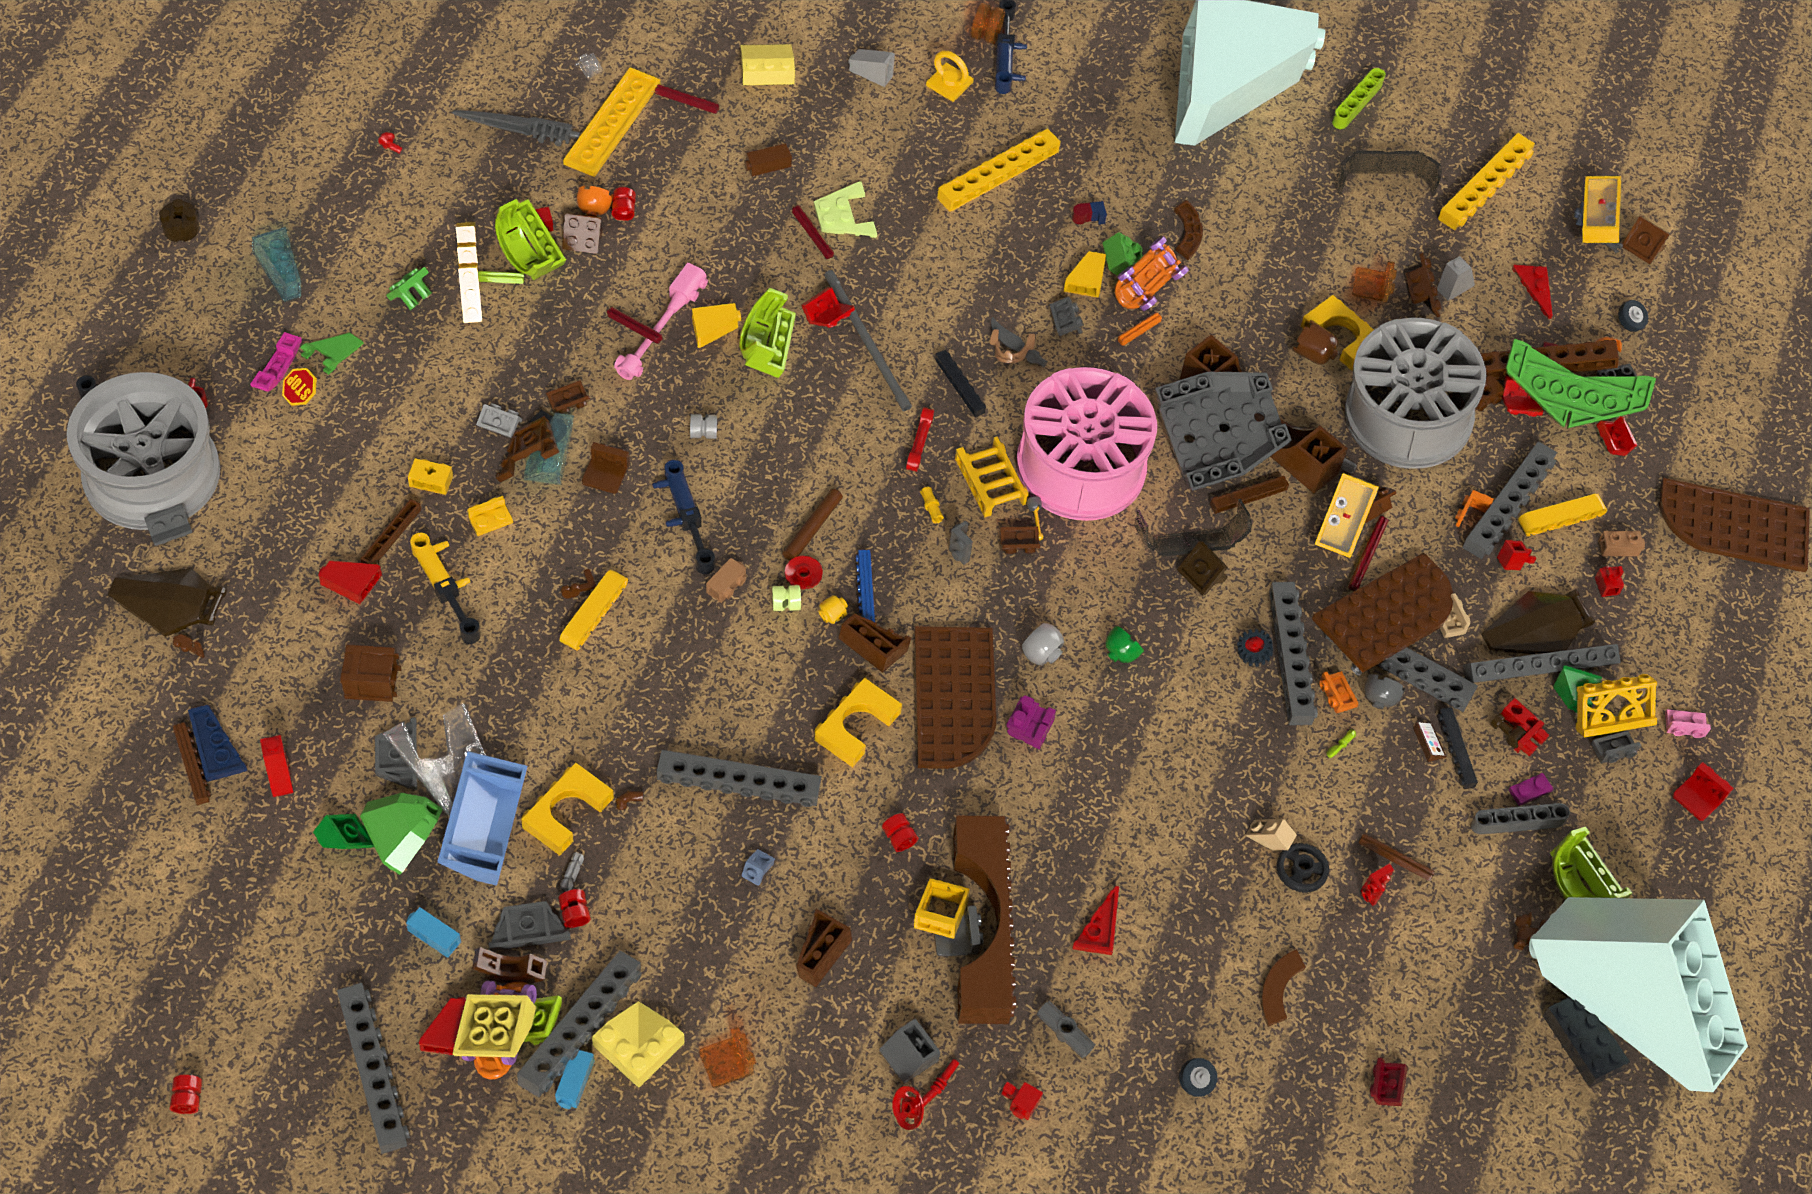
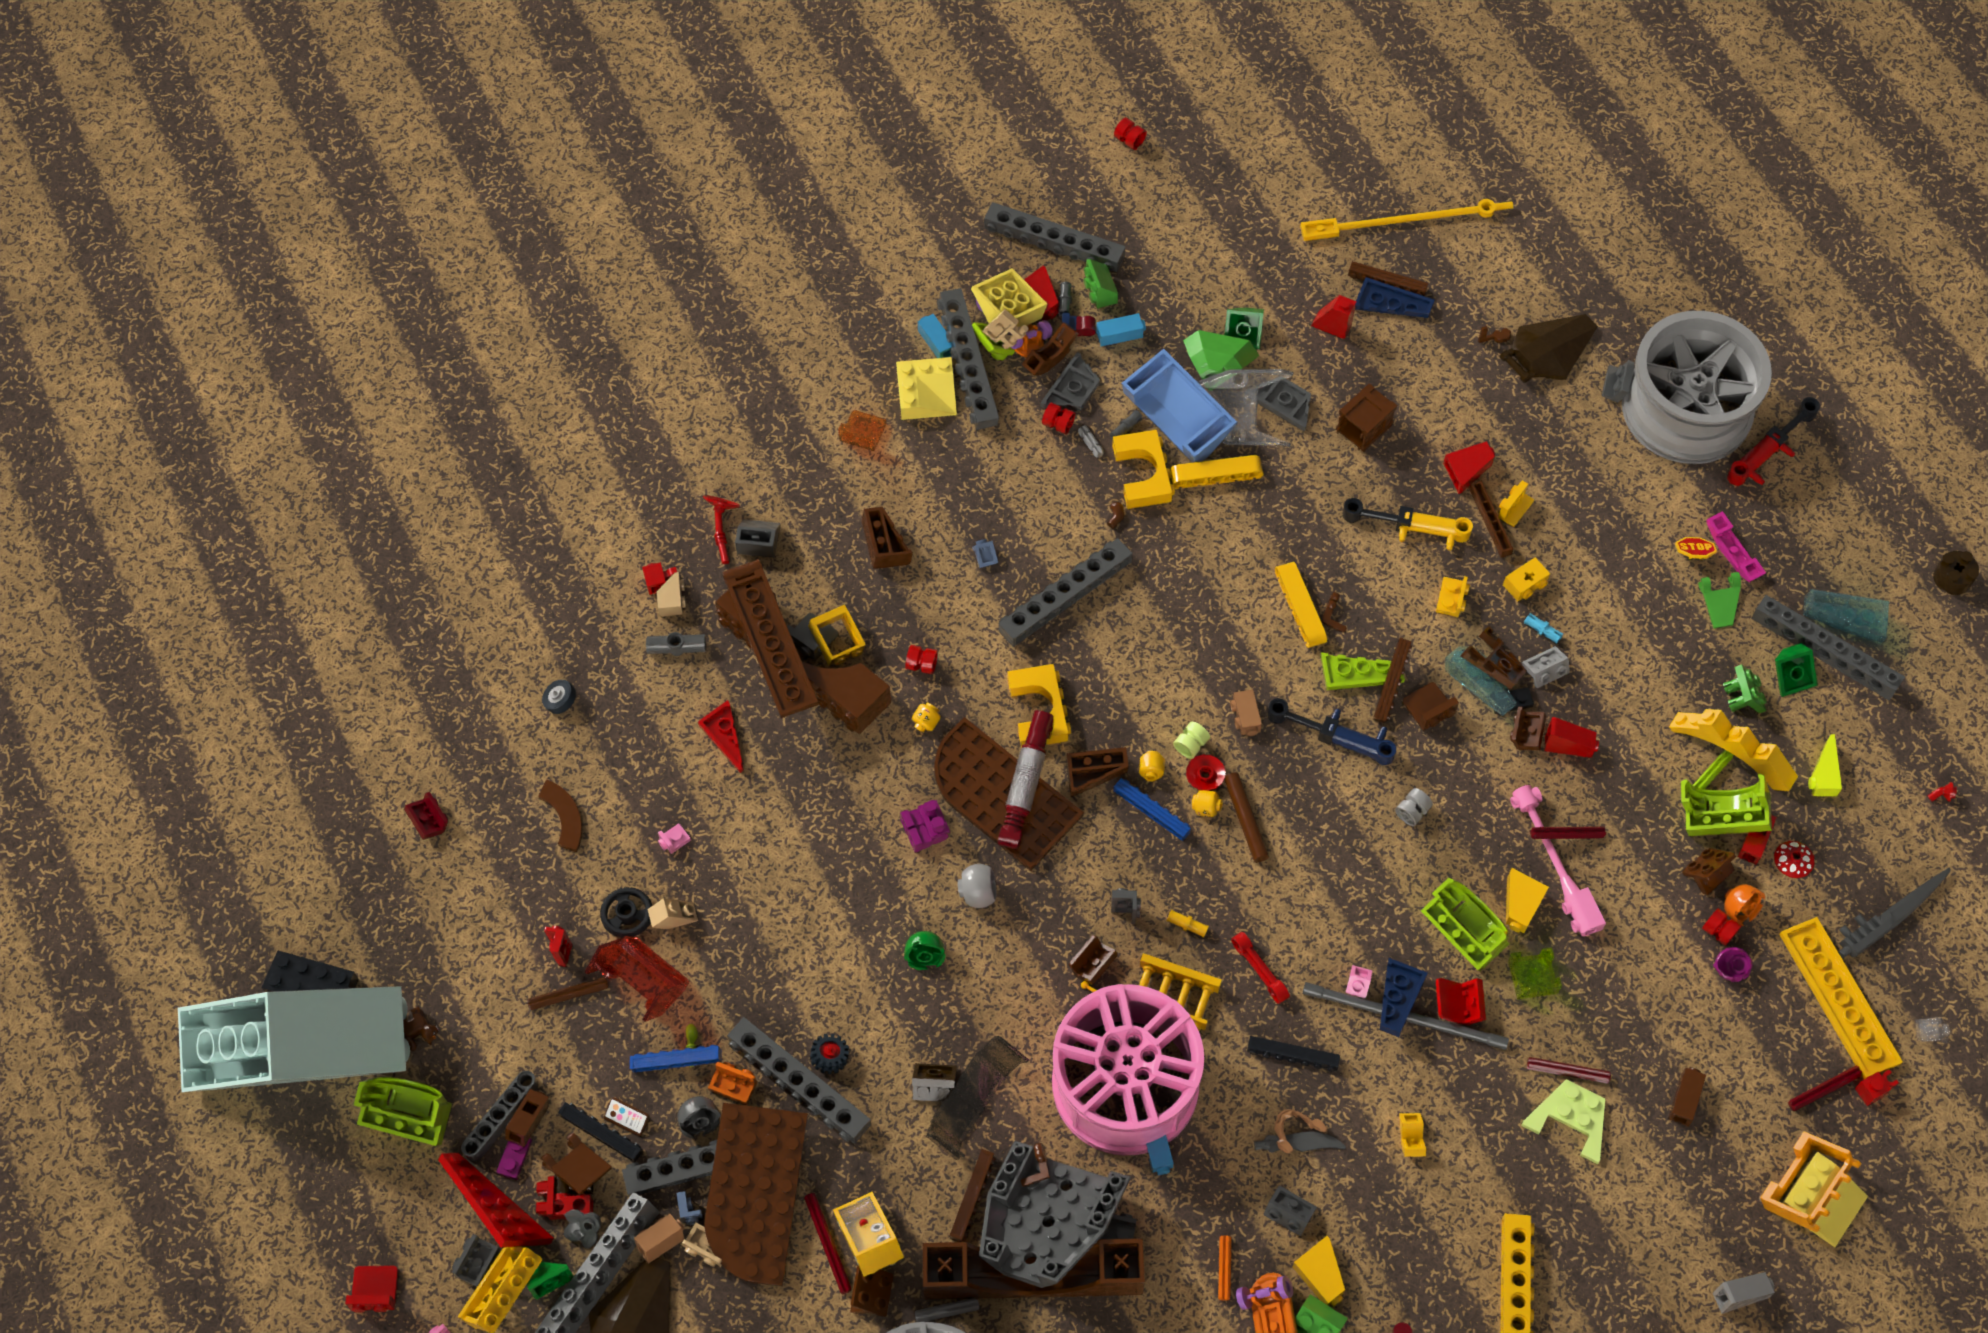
camera: 140 degrees right, 5 degrees up
none -> red wing [438,1153,554,1248]
none -> reddish brown brick [505,1089,549,1147]
none -> reddish brown flag [541,1133,612,1195]
none -> dark grey plate [564,1209,601,1249]
none -> clear red windscreen [585,936,689,1022]
none -> blue piece [630,1045,722,1072]
none -> medium nougat brick [634,1214,685,1264]
none -> tan slope [657,572,686,617]
none -> bright pink bracket [658,823,691,854]
none -> sand blue bracket [677,1191,703,1225]
none -> reddish brown hinge [722,559,818,718]
none -> yellow head [912,702,941,733]
none -> tan plate [982,309,1029,349]
none -> piece [998,710,1054,850]
none -> reddish brown piece [1021,1143,1050,1187]
none -> dark grey pin [1058,281,1072,317]
none -> dark red leg [1062,313,1096,336]
none -> bright green slope [1084,259,1118,309]
none -> dark grey pin [1110,410,1143,440]
none -> yellow beam [1170,455,1264,489]
none -> yellow head [1192,790,1223,817]
none -> yellow bar [1300,199,1513,241]
none -> lime wing [1321,652,1405,690]
none -> bright pink bracket [1346,965,1372,998]
none -> reddish brown piece [1373,638,1412,723]
none -> dark blue wing [1379,958,1428,1037]
none -> yellow slope [1399,1113,1426,1157]
none -> yellow bracket [1498,480,1534,527]
none -> clear neon green panel [1508,947,1562,1000]
none -> medium azure pin [1524,613,1563,644]
none -> red slope [1544,717,1599,758]
none -> magenta hair [1713,947,1753,982]
none -> dark grey brick [1751,595,1905,701]
none -> light orange hinge [1760,1132,1861,1232]
none -> red dish [1774,841,1815,878]
none -> green slope [1775,643,1818,697]
none -> neon yellow slope [1808,734,1842,796]
none -> red brick [1855,1069,1899,1106]

